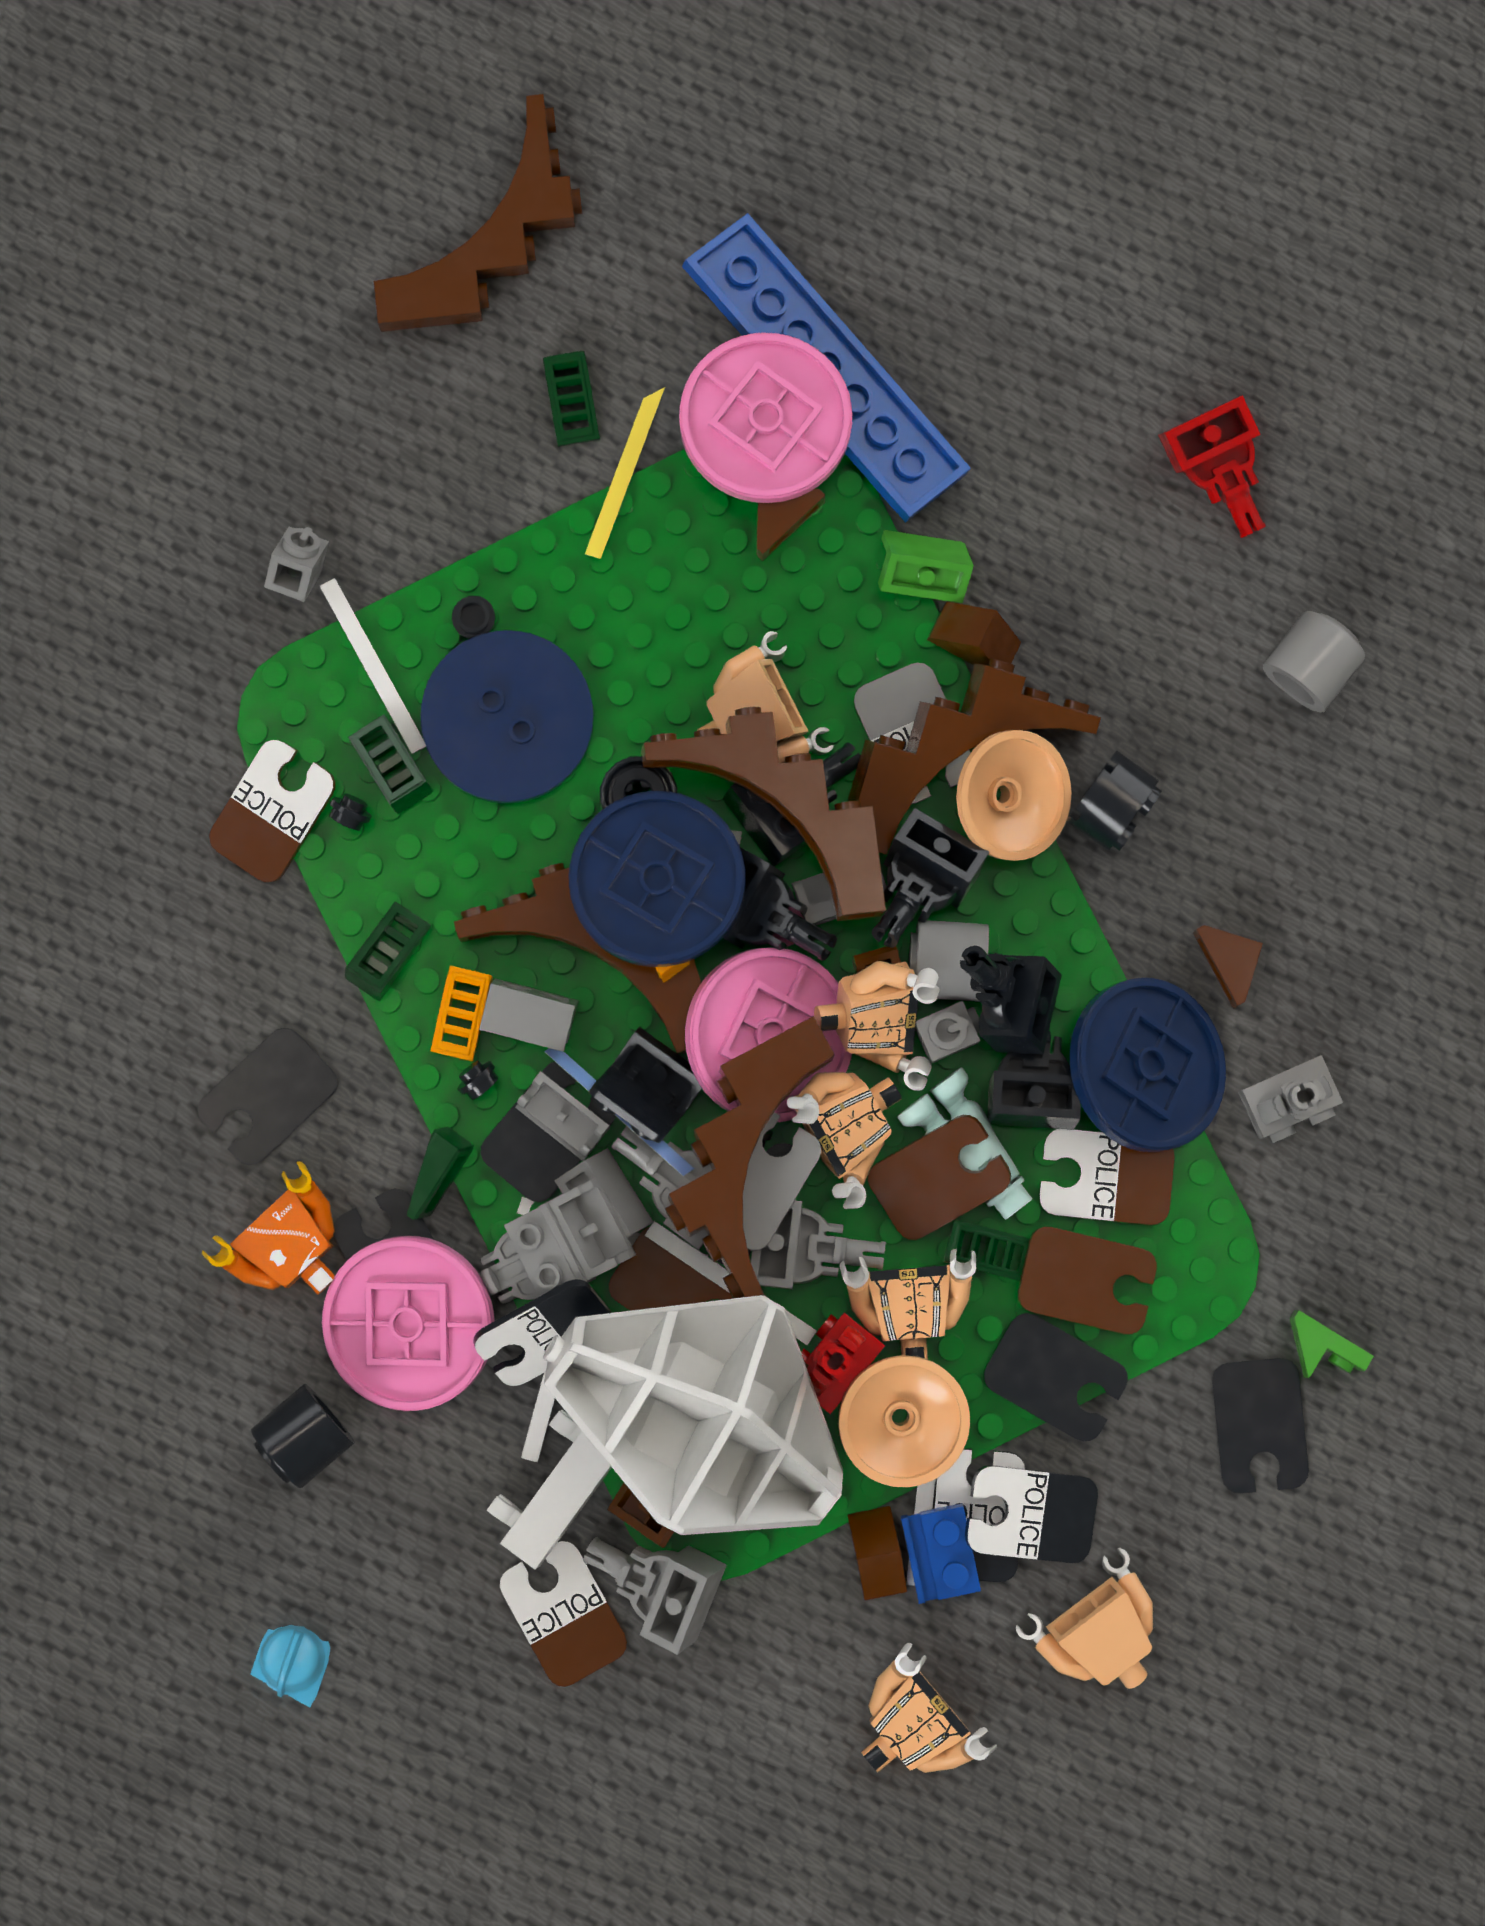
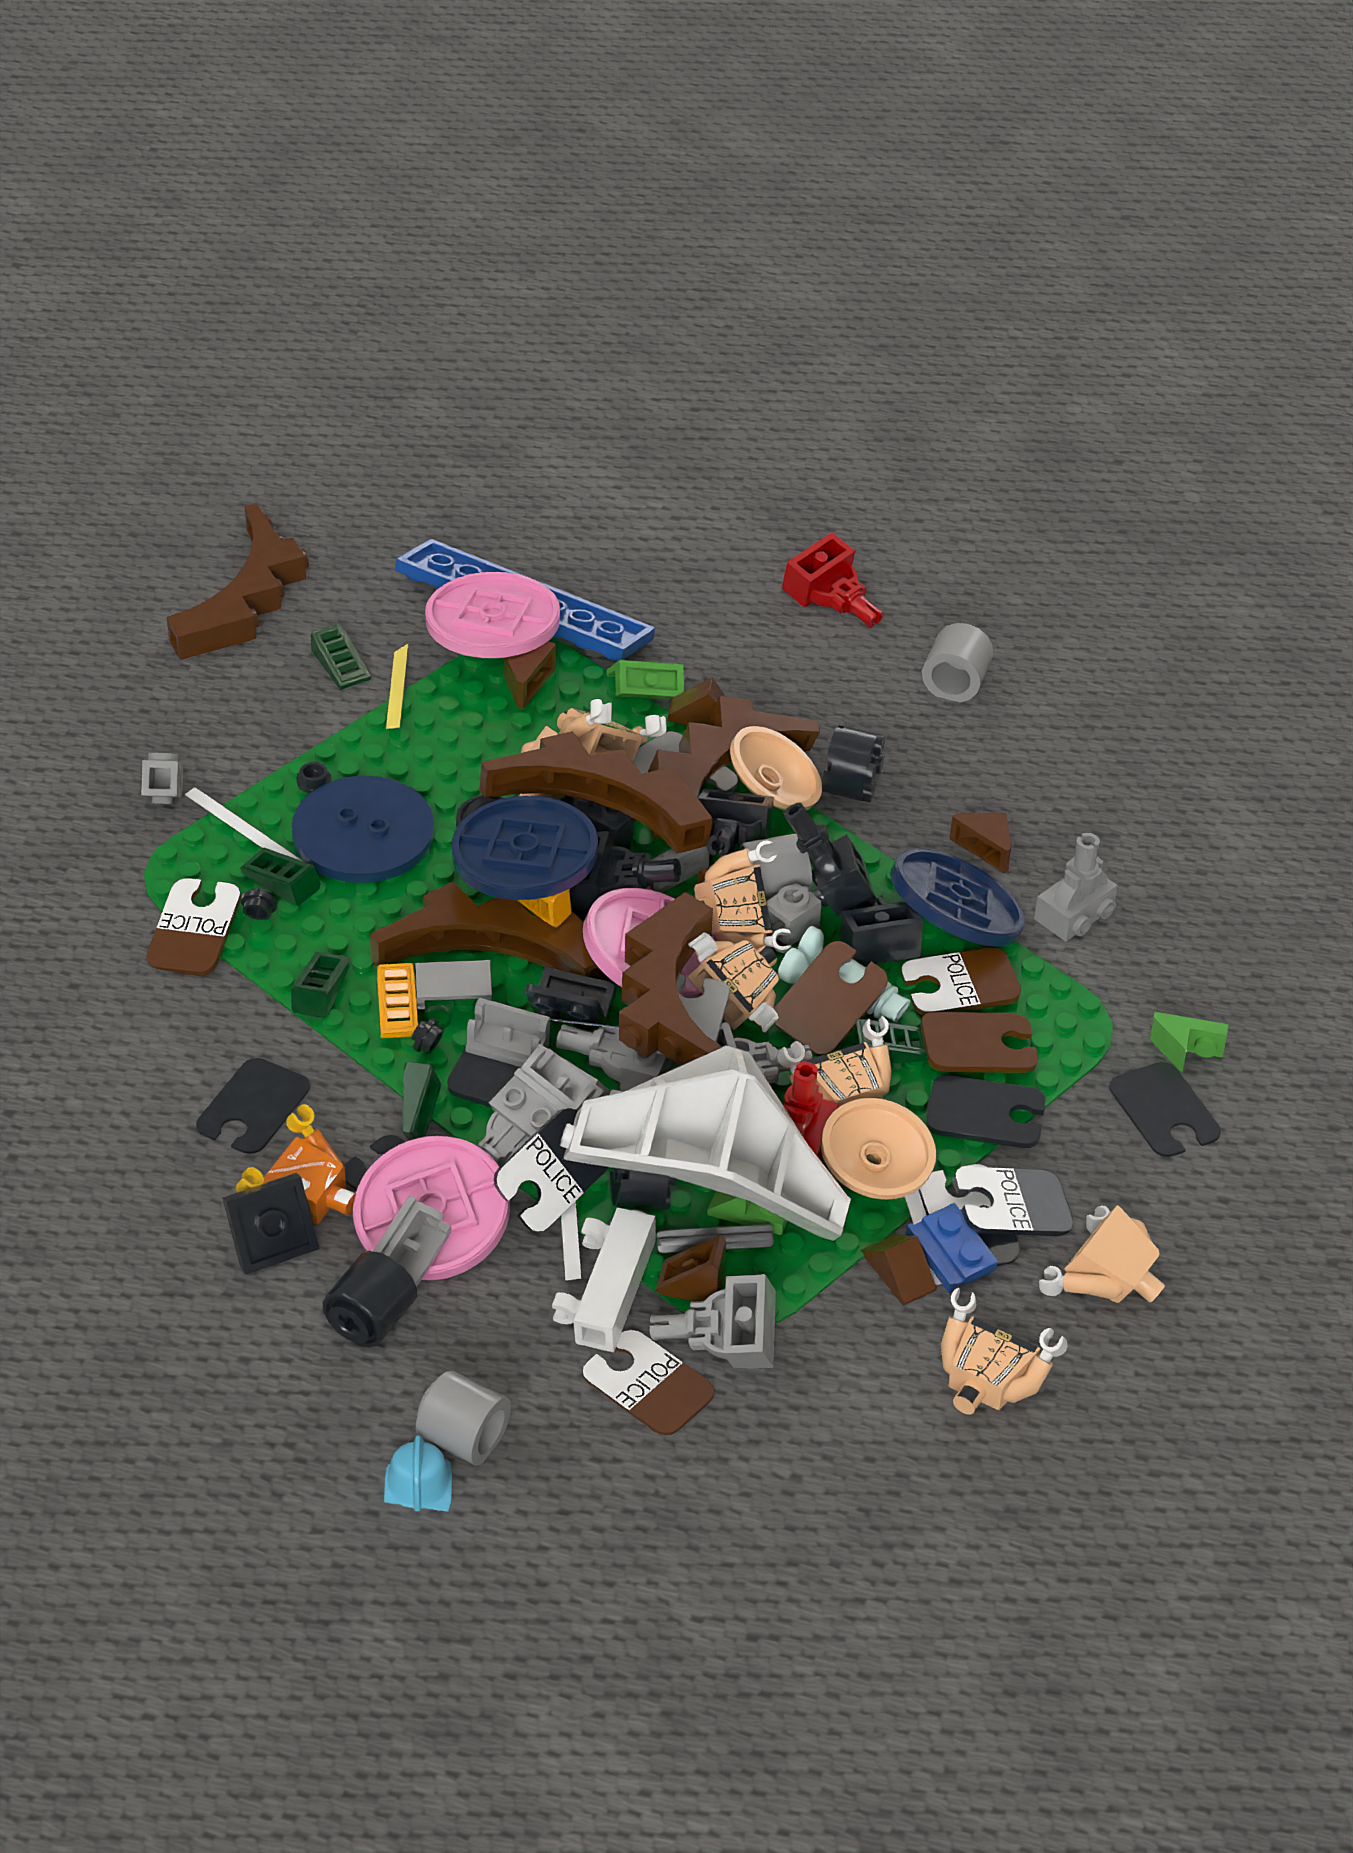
camera: 20 degrees left, 40 degrees down
none -> black plate [222,1173,320,1275]
none -> light grey hinge [373,1196,452,1287]
none -> light grey piece [416,1371,511,1466]
none -> light nougat torso [557,699,666,762]

